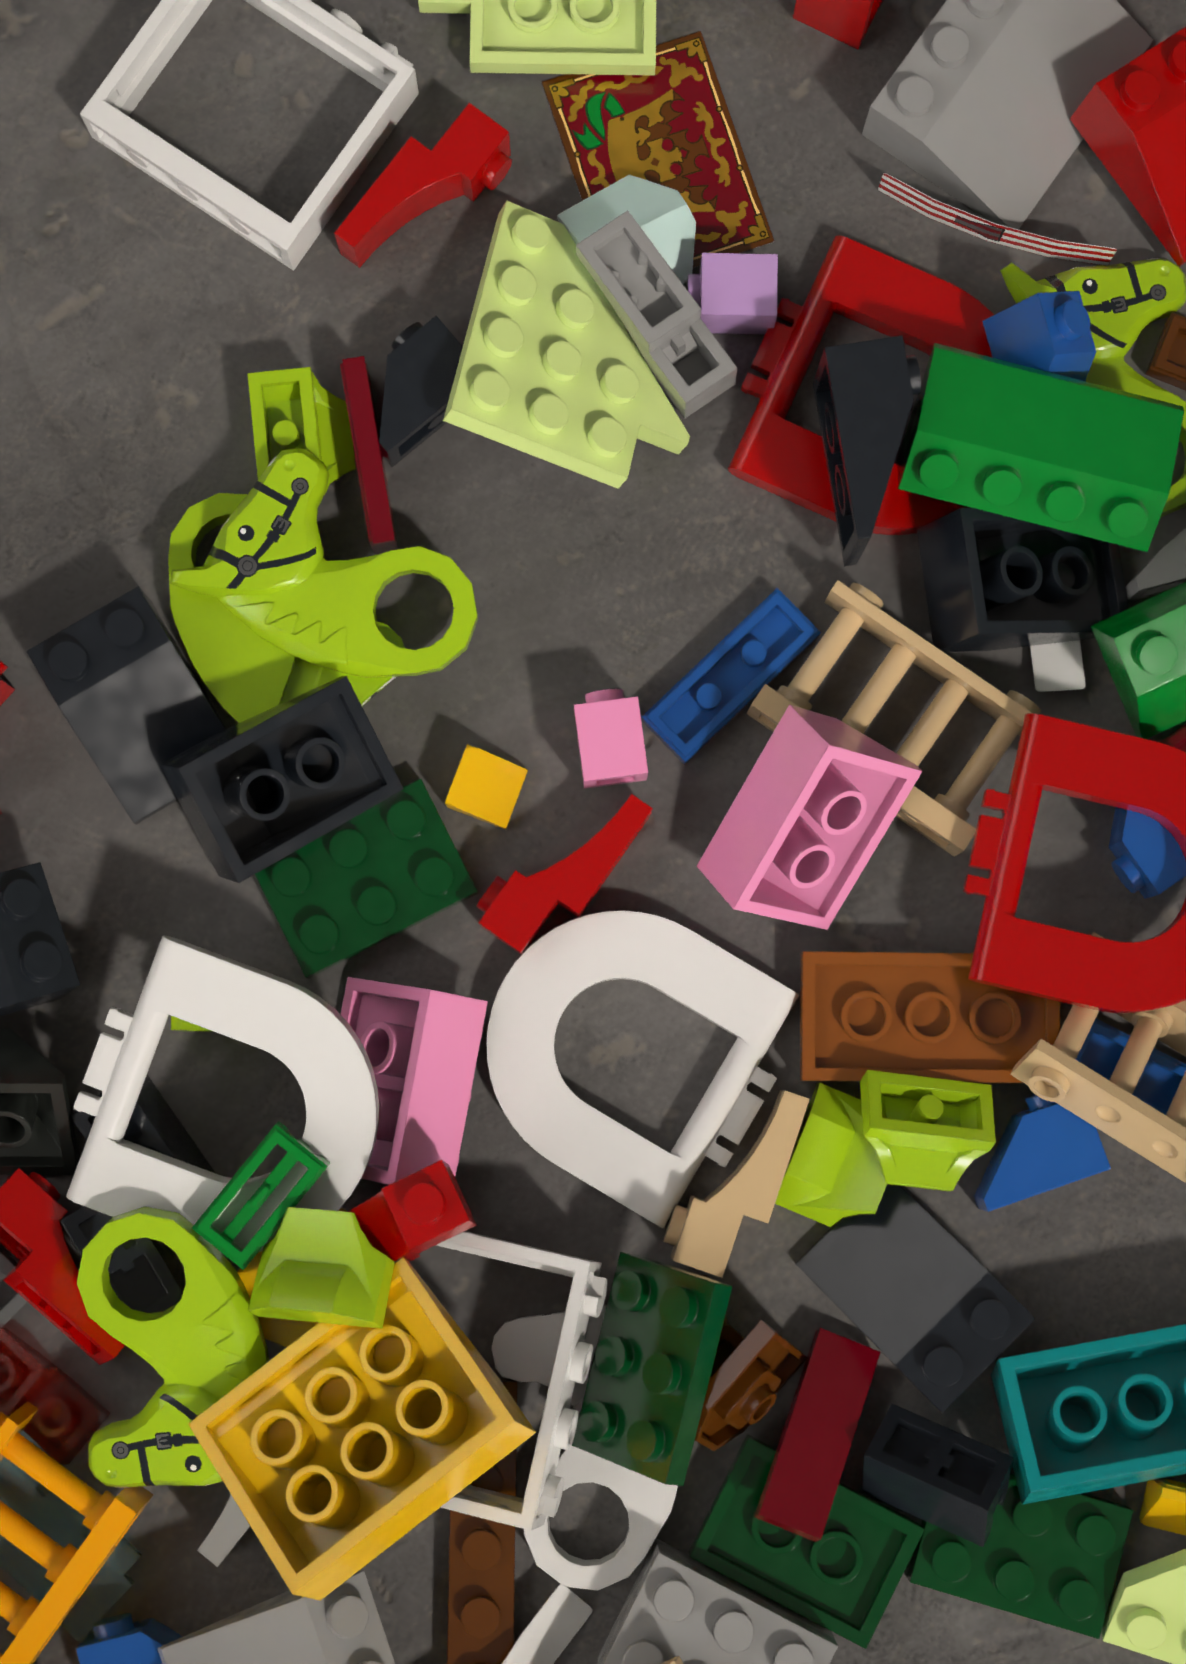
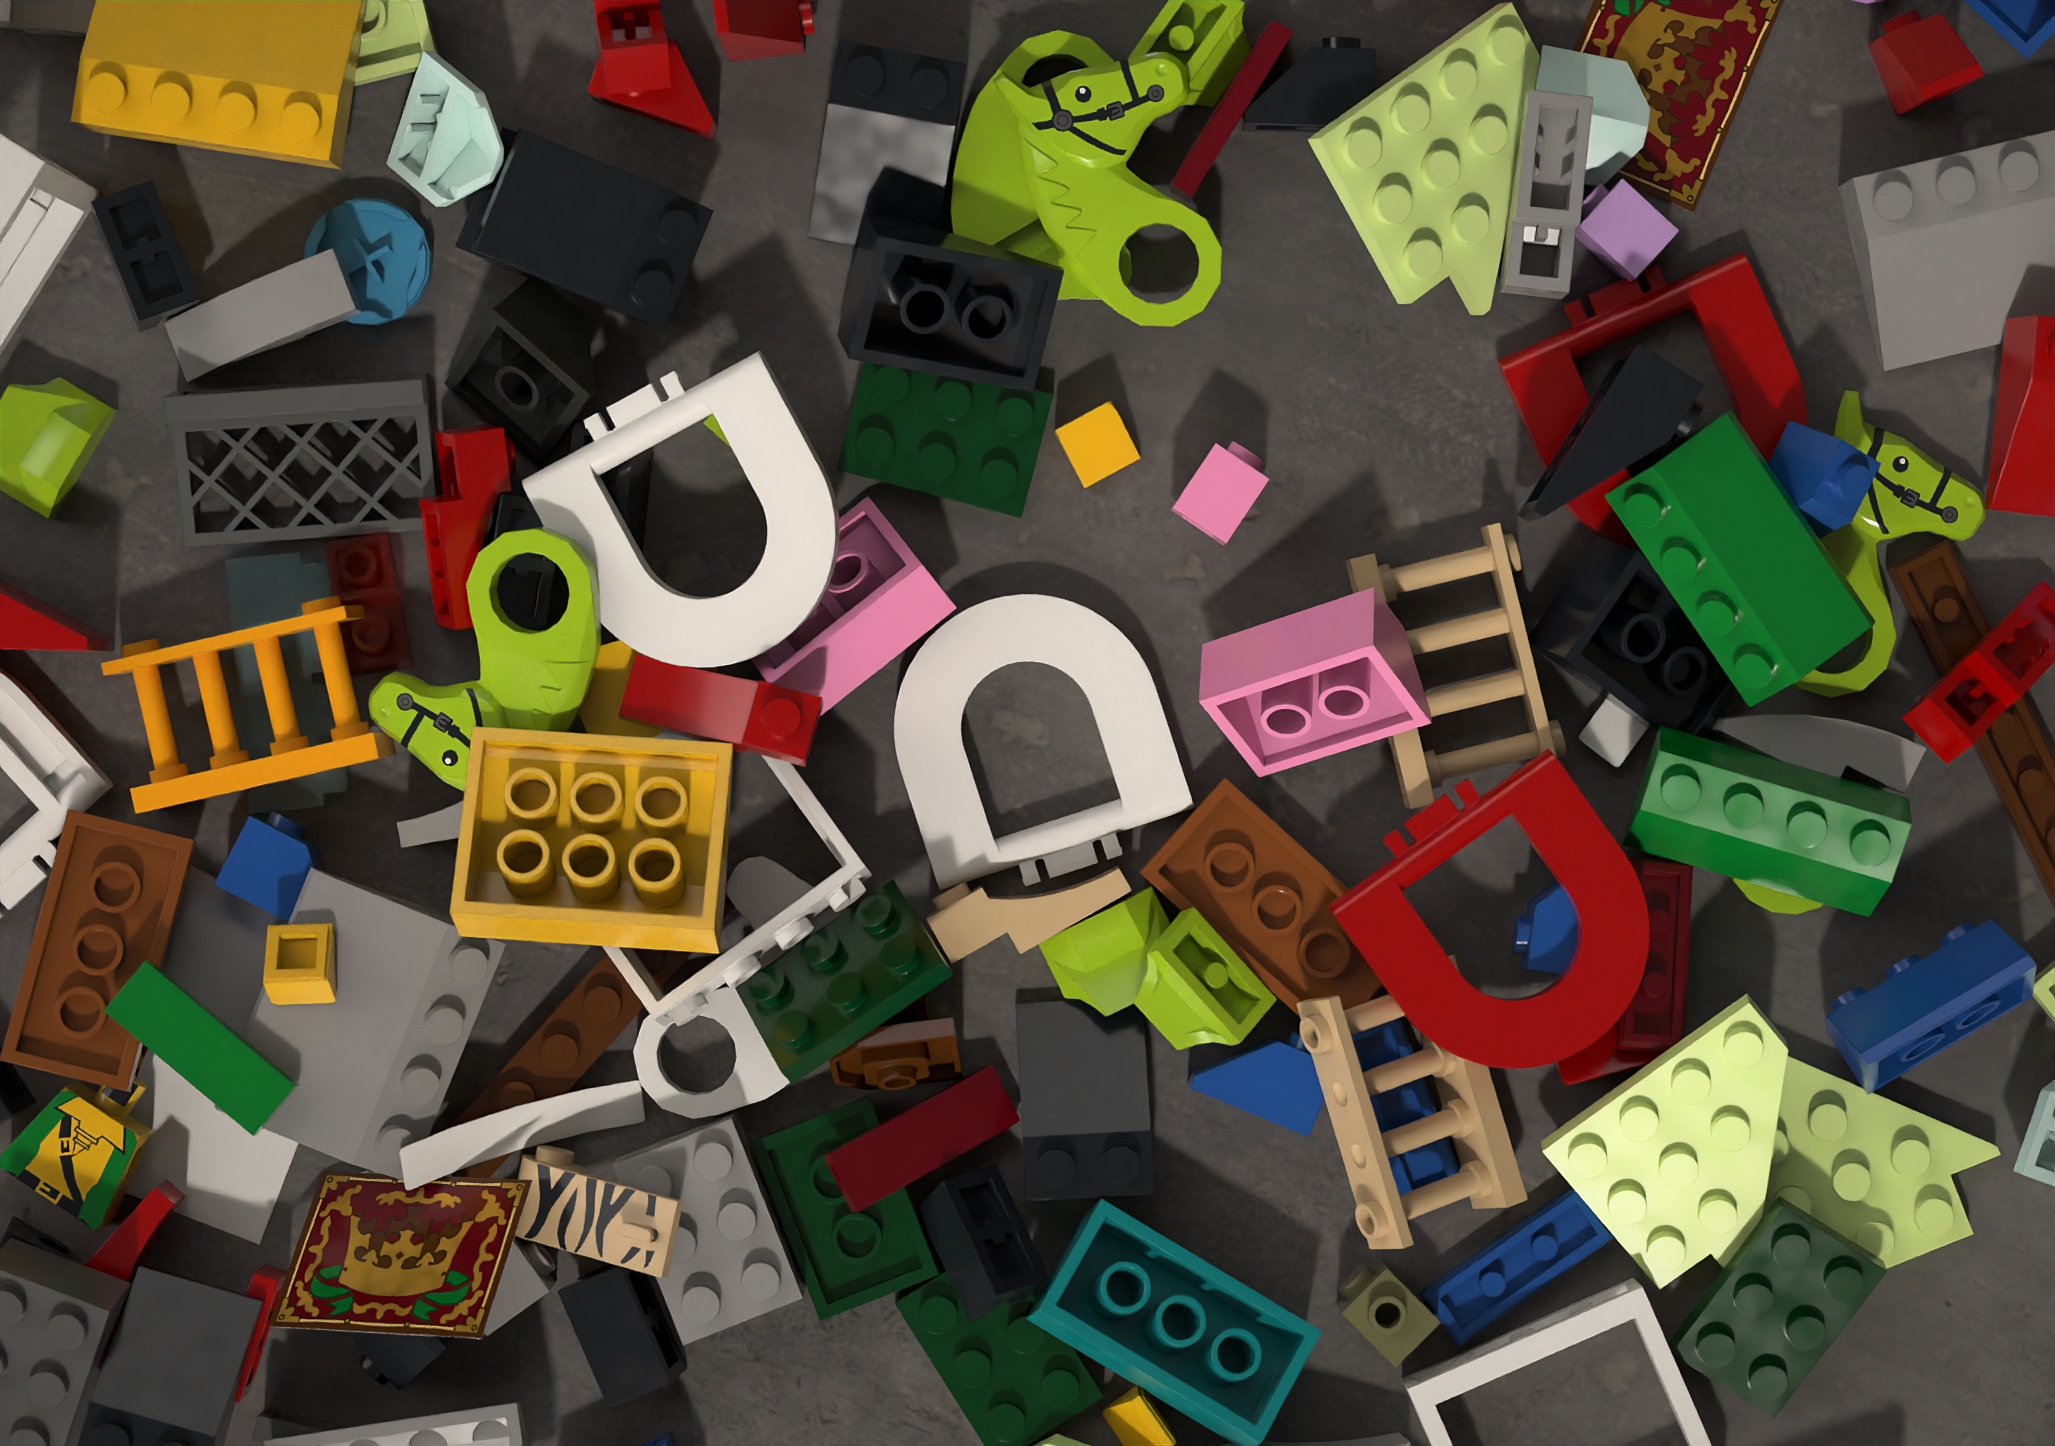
camera: 45 degrees right, 5 degrees up
green tile [192,1121,330,1270] -> none
lime slope [248,1207,395,1329] -> none
red slope [476,794,653,955] -> none
blue tile [641,588,821,765] -> none
sticker [878,173,1117,265] -> none

